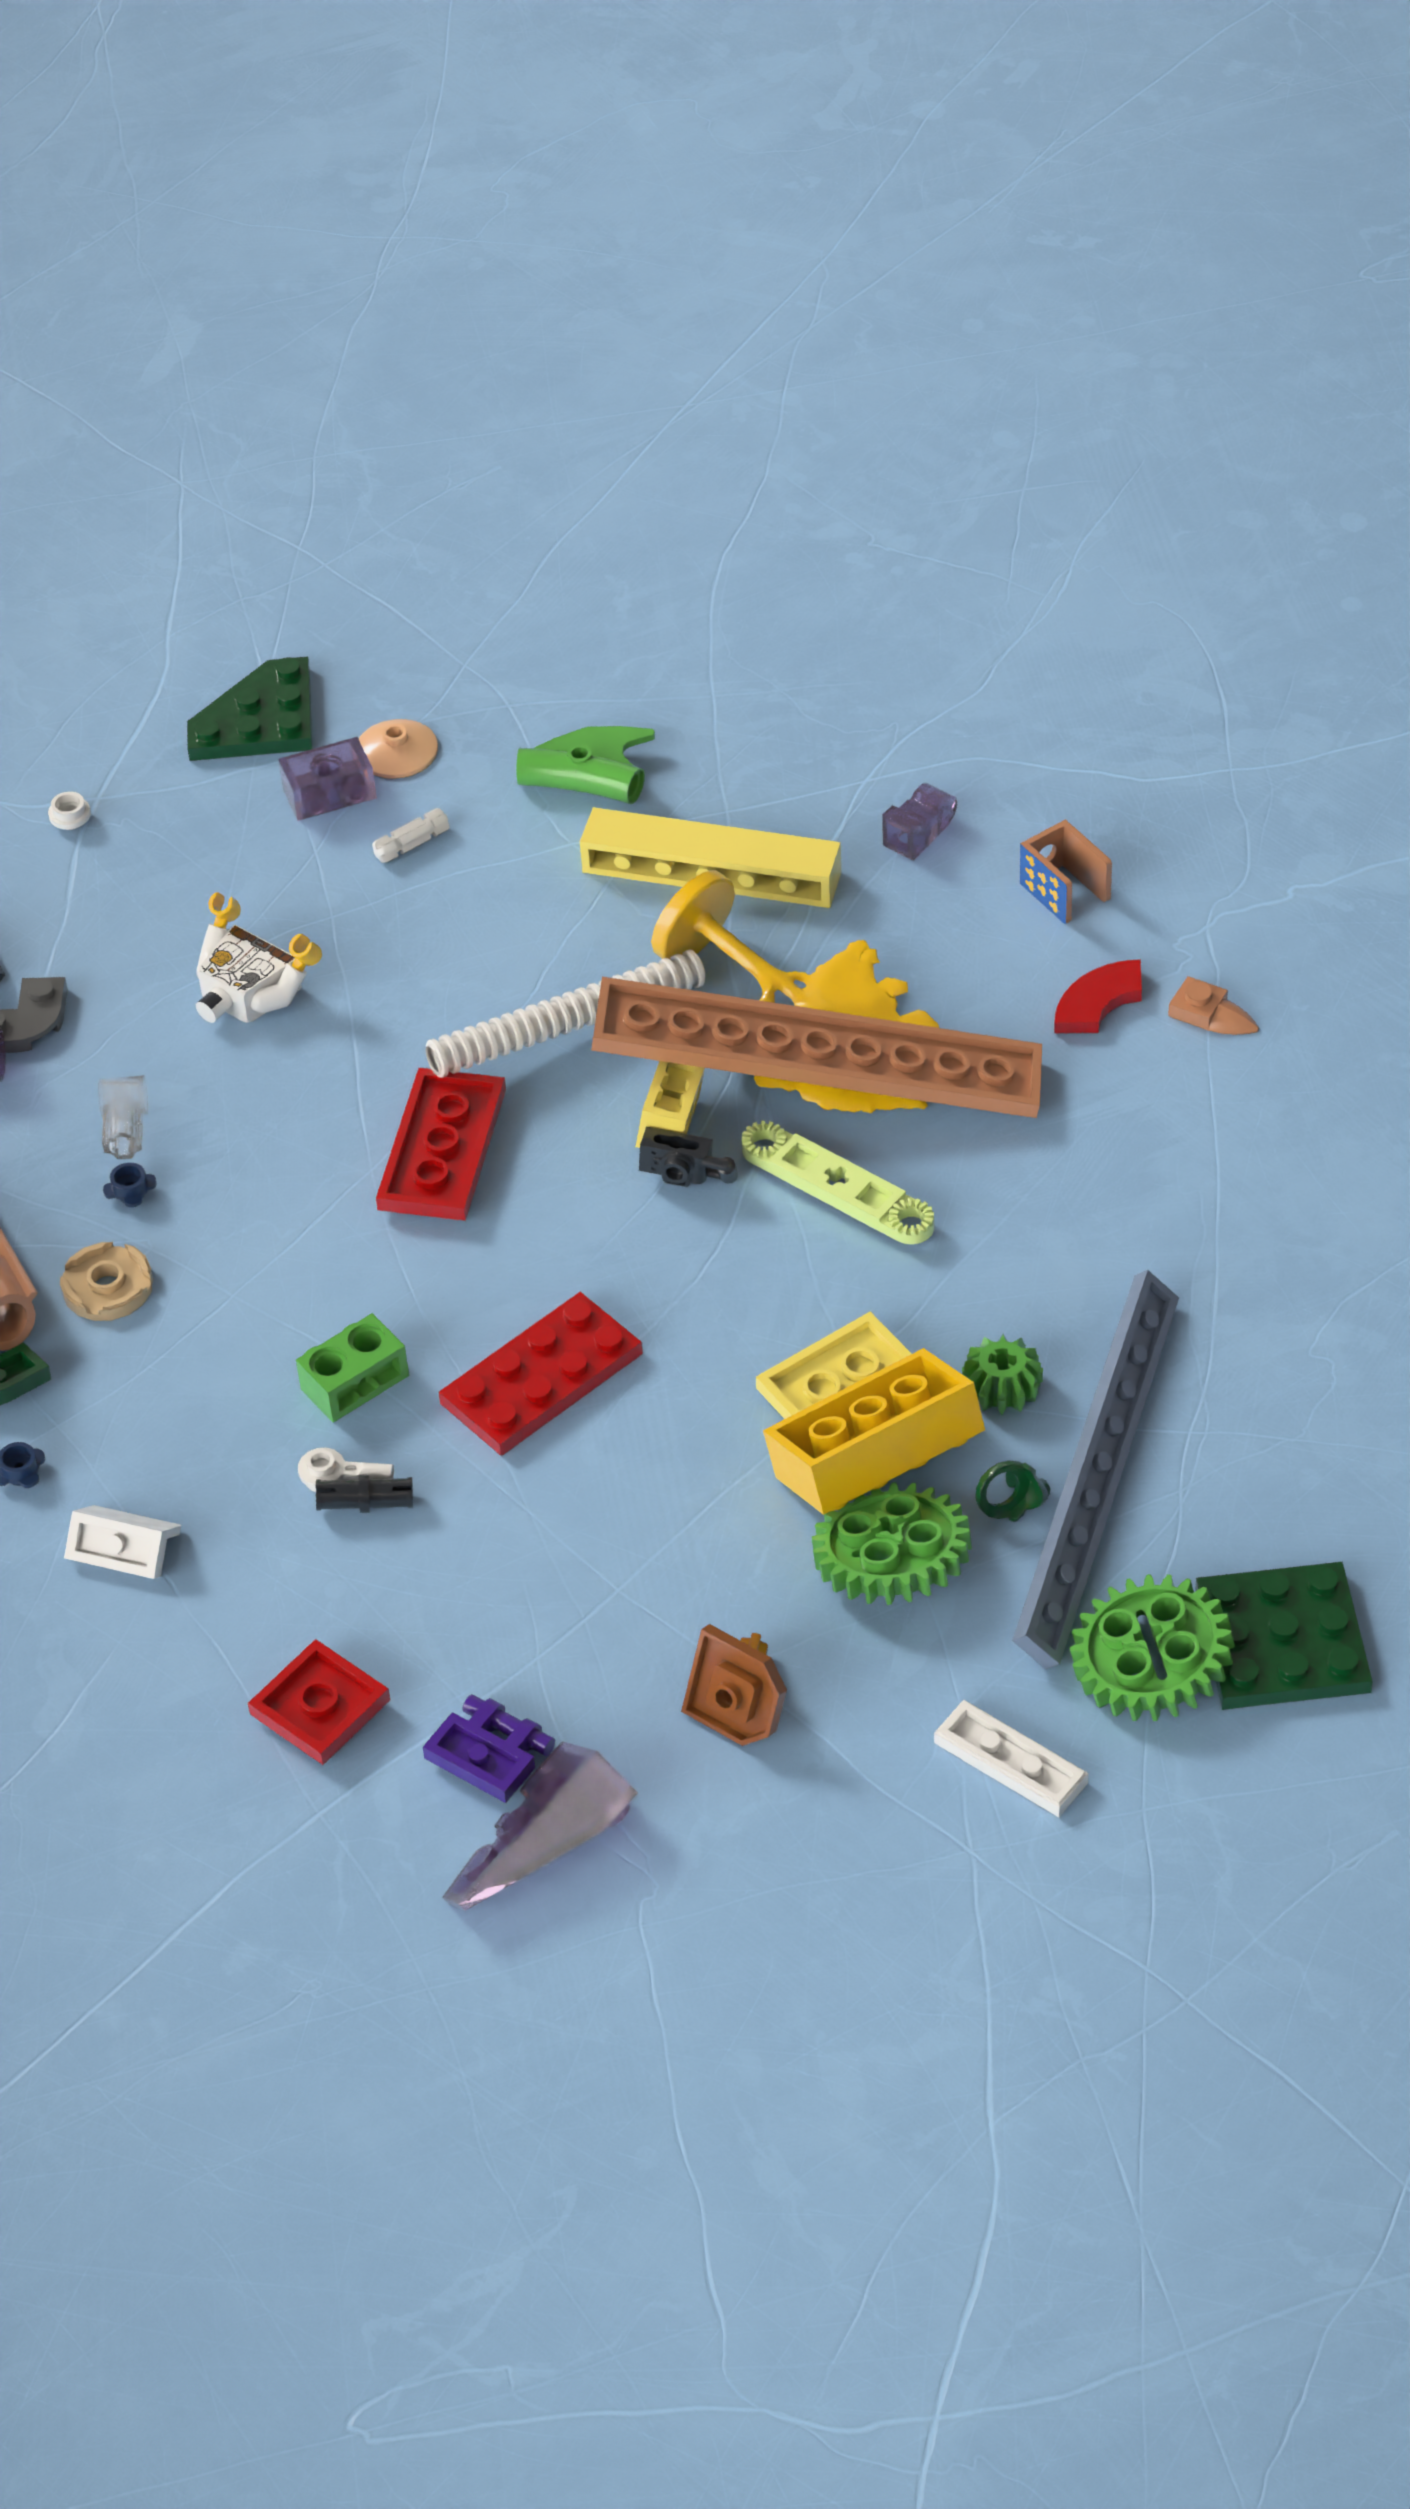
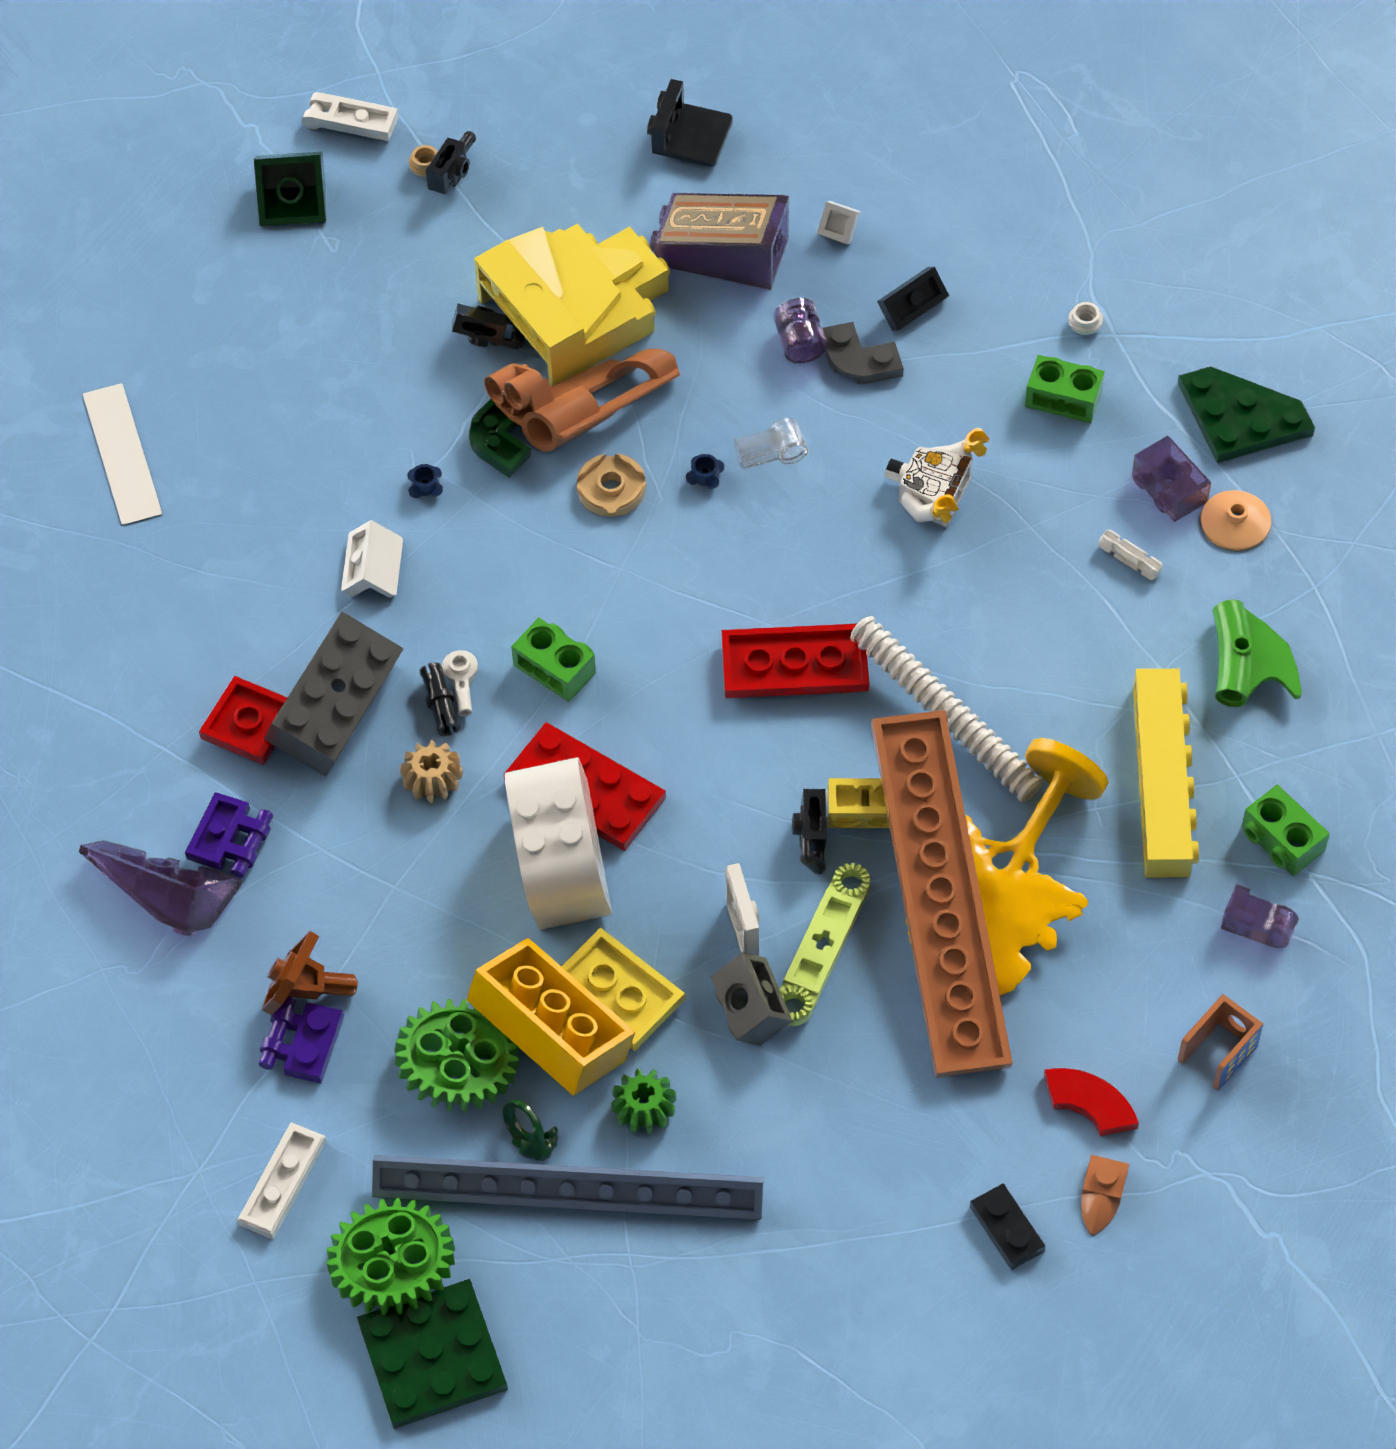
camera: 75 degrees right, 10 degrees up
none -> dark purple plate [258,997,344,1084]
none -> dark grey brick [264,611,404,776]
none -> tan gear [400,739,463,803]
none -> white brick [505,757,612,930]
none -> dark grey brick [711,952,793,1045]
none -> white plate [725,863,760,956]
none -> black plate [970,1183,1045,1270]
none -> bright green brick [1025,355,1105,423]
none -> bright green brick [1241,784,1330,877]

